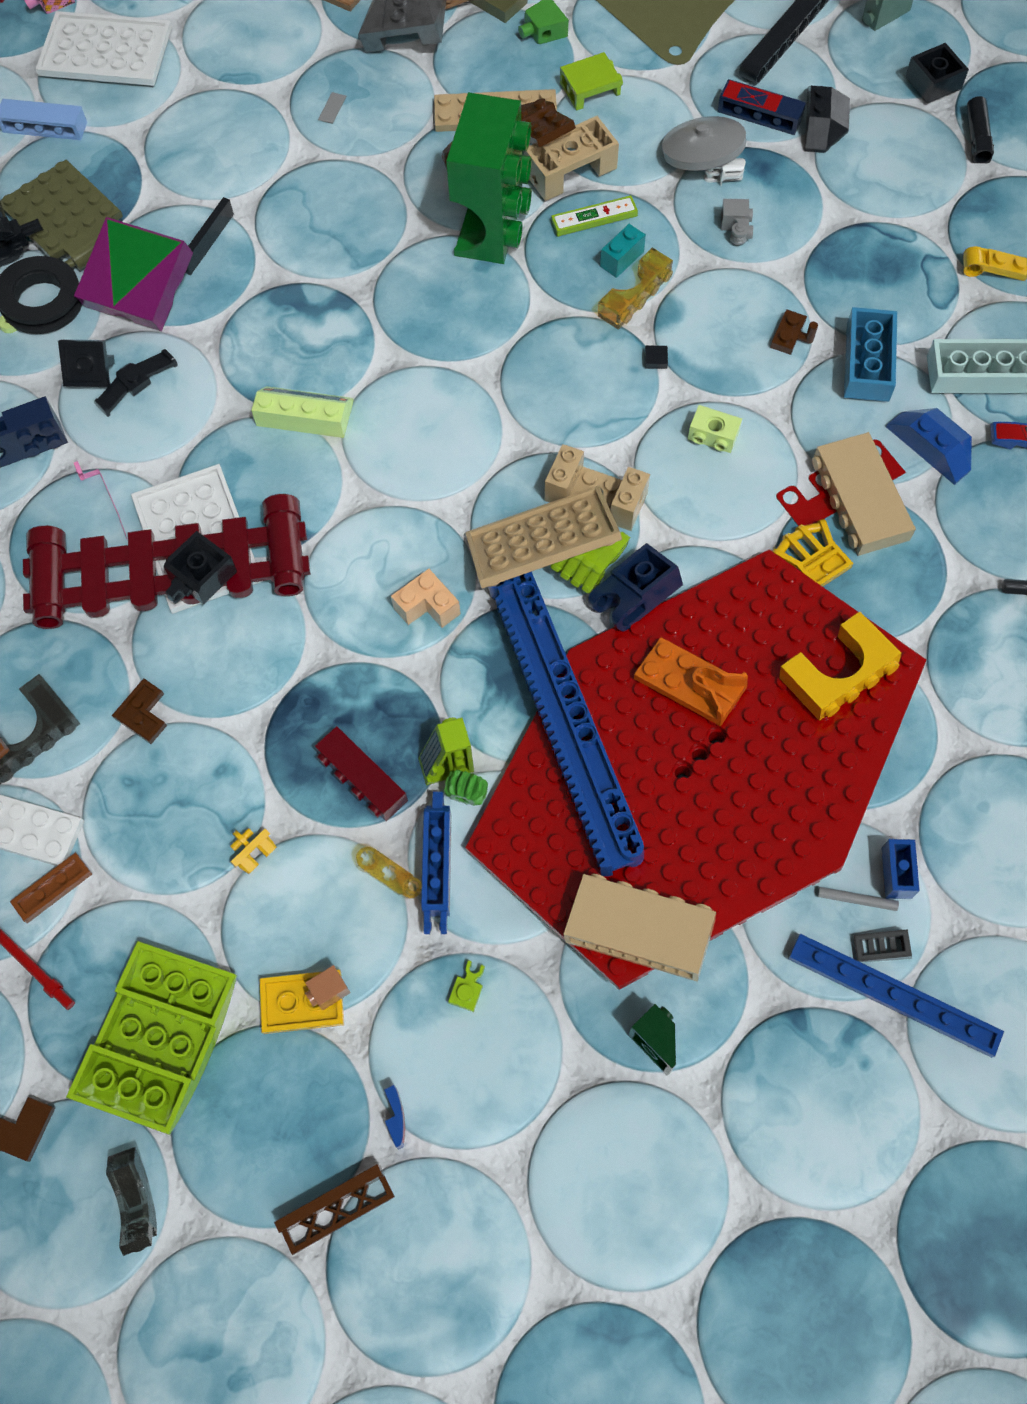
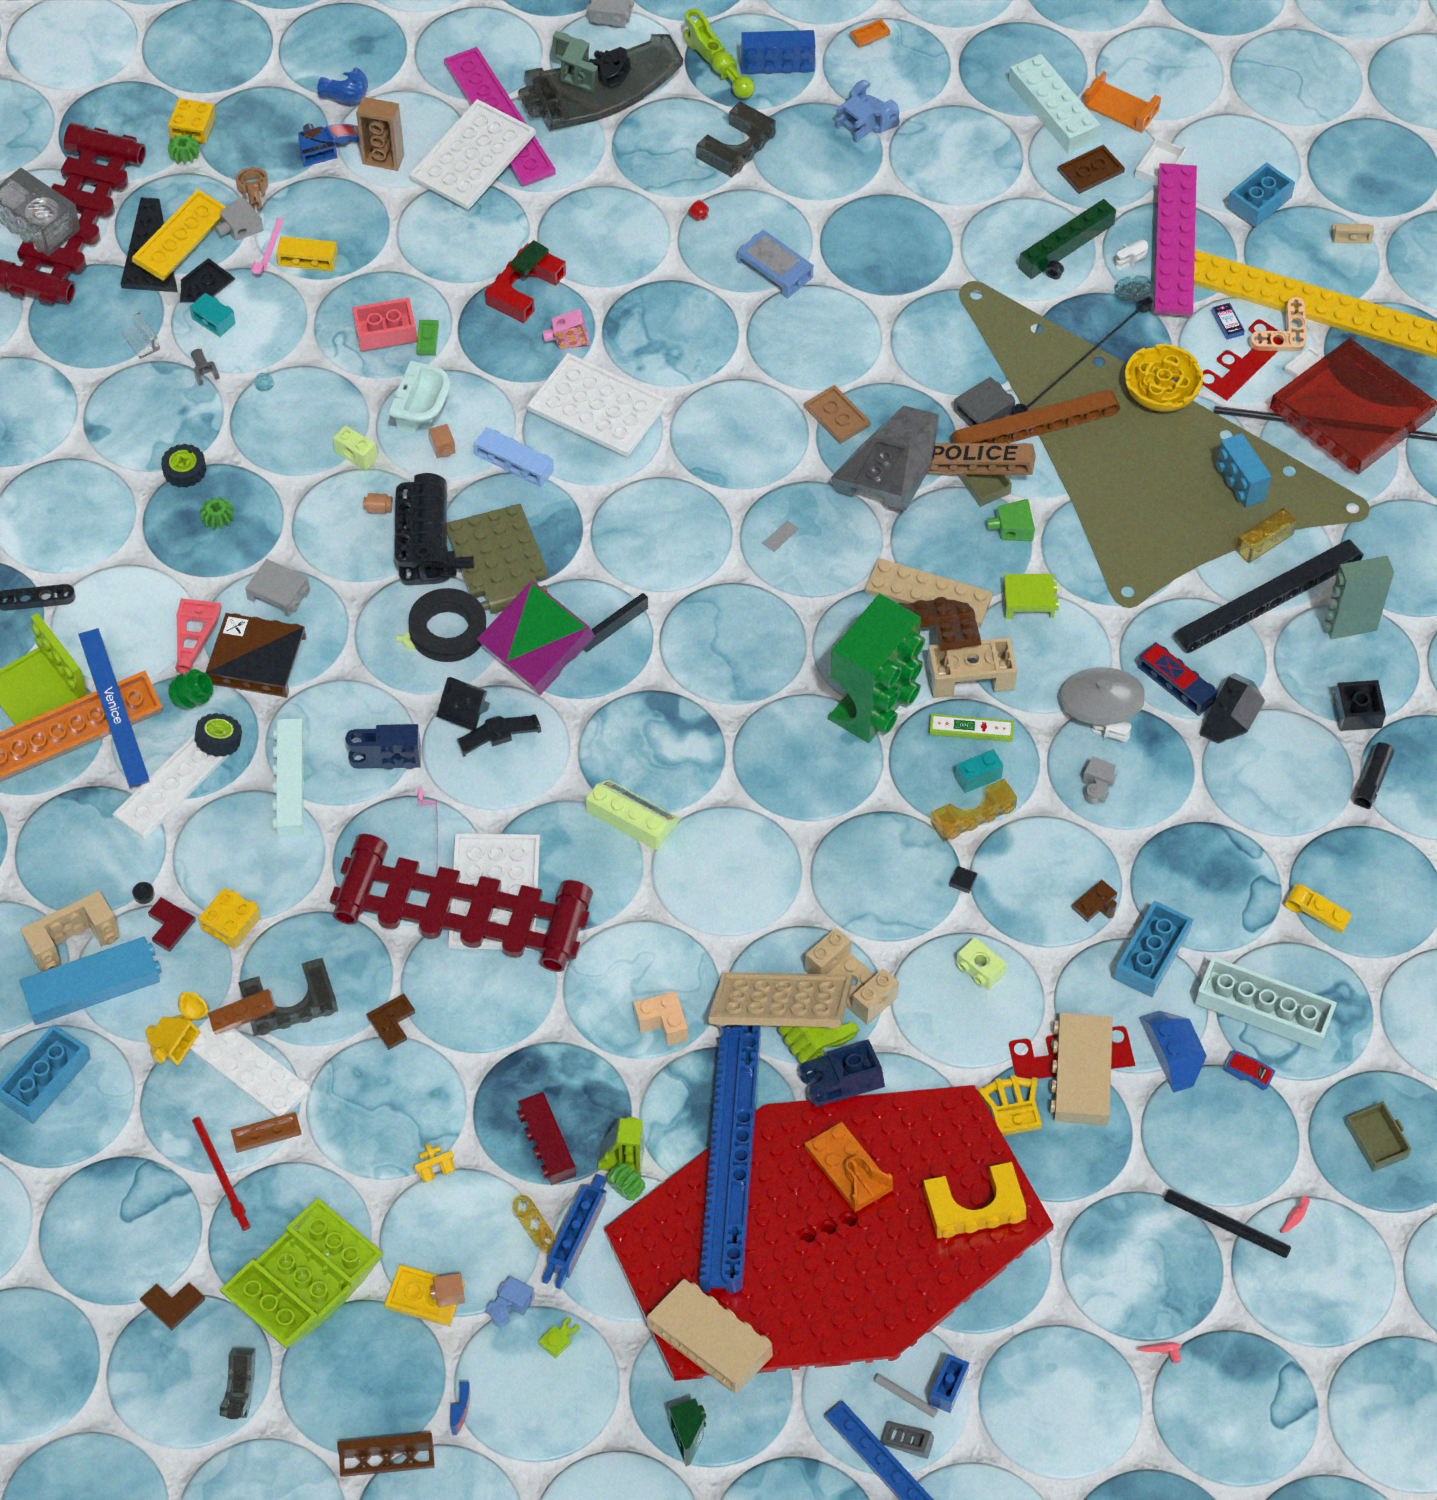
camera: 20 degrees right, 10 degrees down
black hinge [163,531,237,605] -> none
none -> medium blue brick [486,1276,535,1327]

